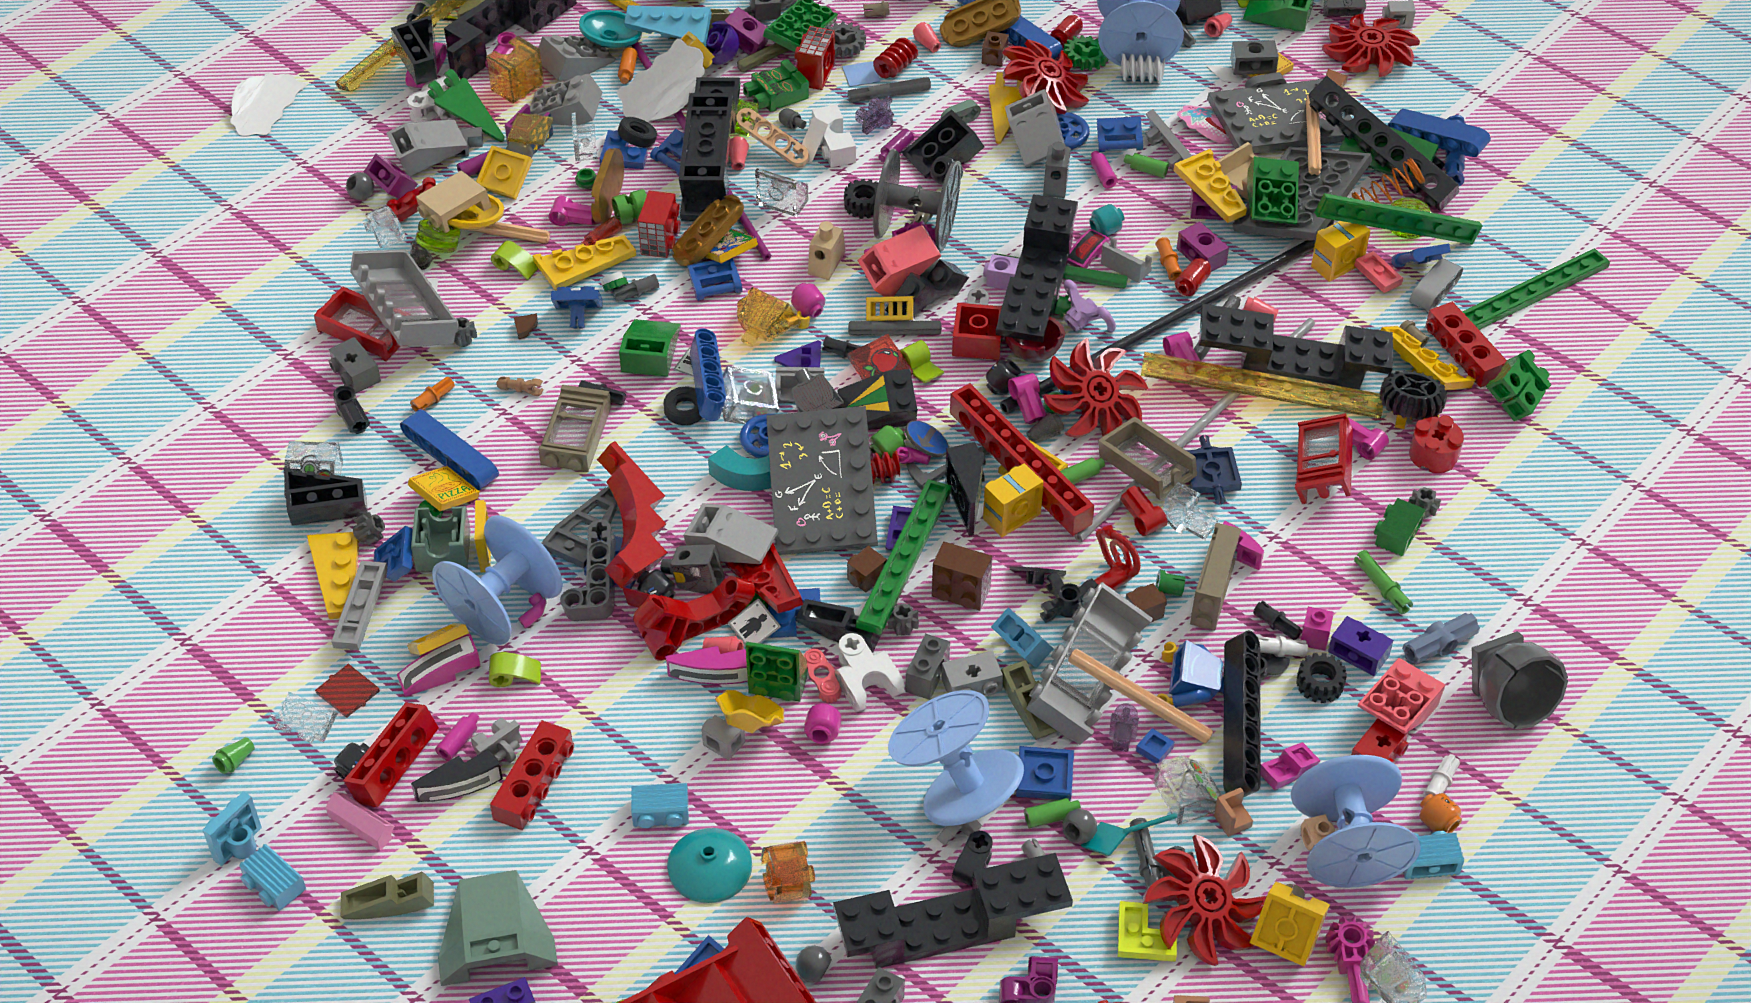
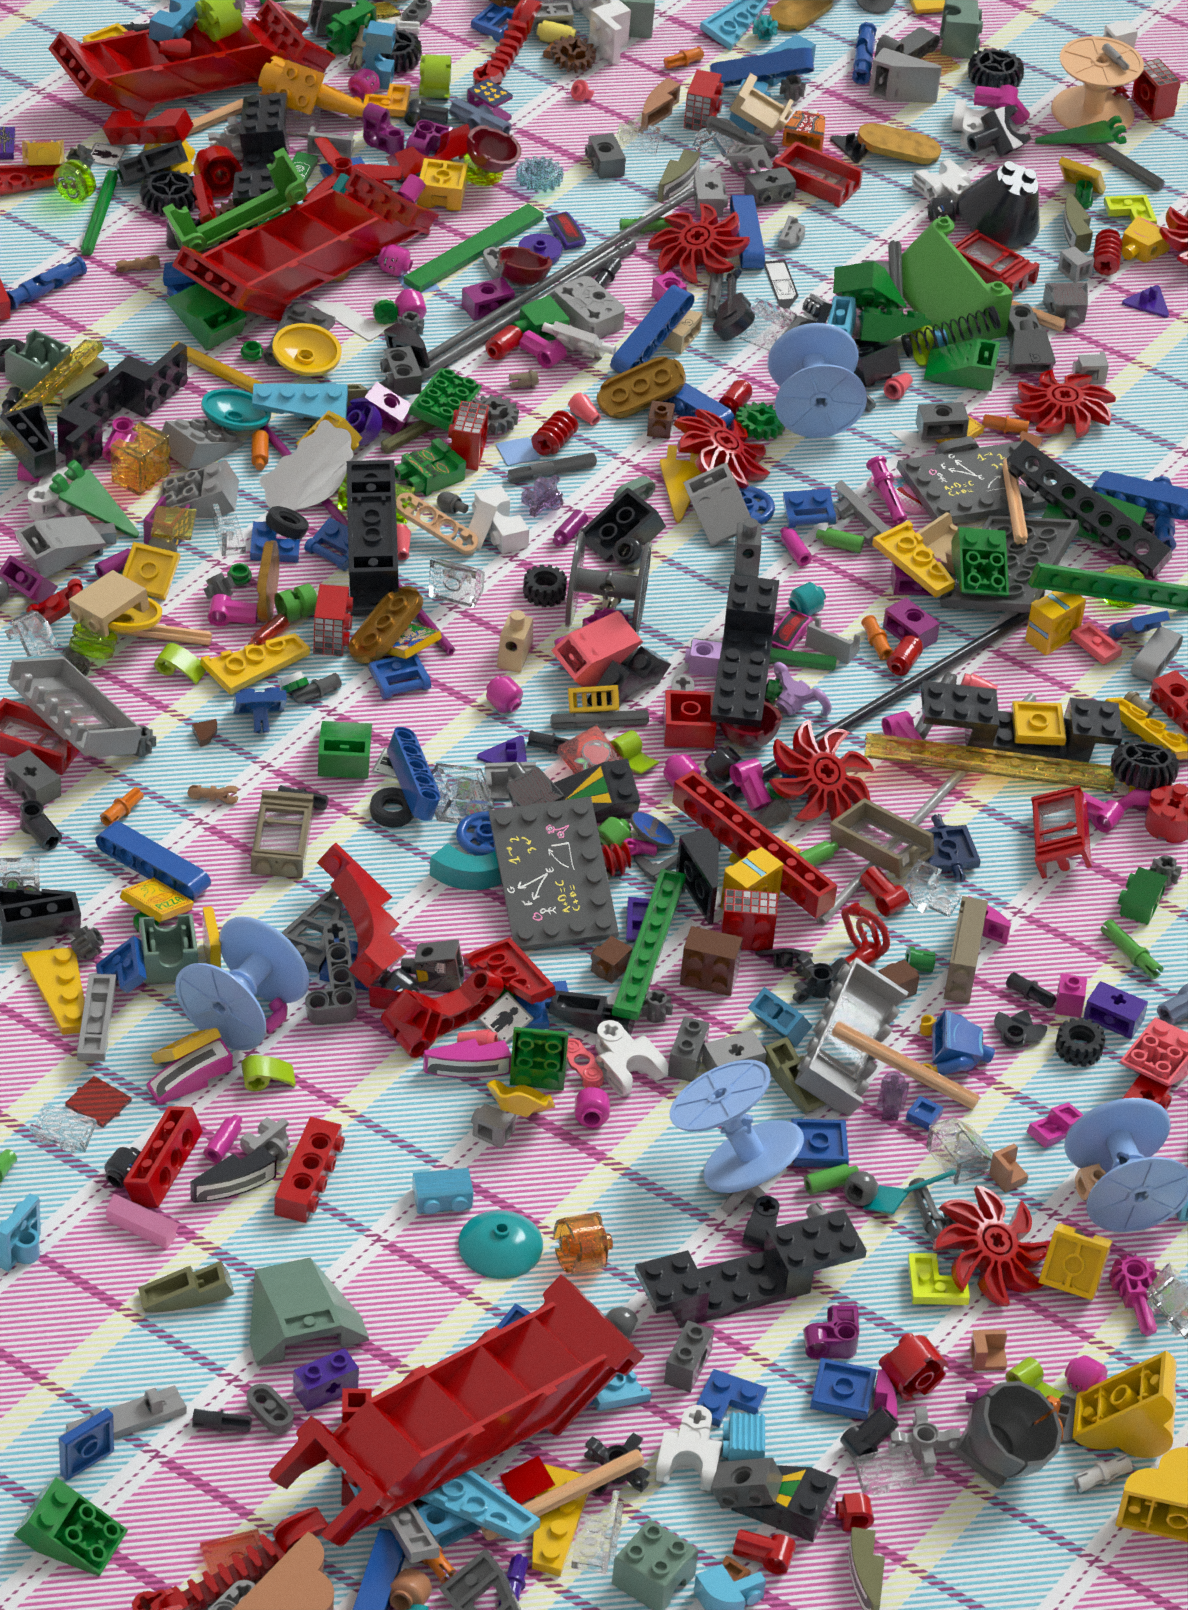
camera: 10 degrees left, 5 degrees down
medium azure brick [239,844,306,911] -> none
light grey slope [683,503,778,564] -> none
clear yellow torso [737,287,810,347] -> none
white piece [1120,53,1165,84] -> none
black beam [1223,630,1261,798] -> none
white pin [1257,636,1308,657] -> none
orange piece [1352,158,1425,203] -> none
none -> dark grey gear [203,573,235,599]
none -> dark pink head [663,754,701,788]
none -> red brick [721,889,778,951]
none -> dark pink pin [866,456,907,524]
none -> orange axle [982,414,1029,434]
none -> yellow tile [1011,701,1066,745]
none -> dark pink arm [1117,789,1151,811]

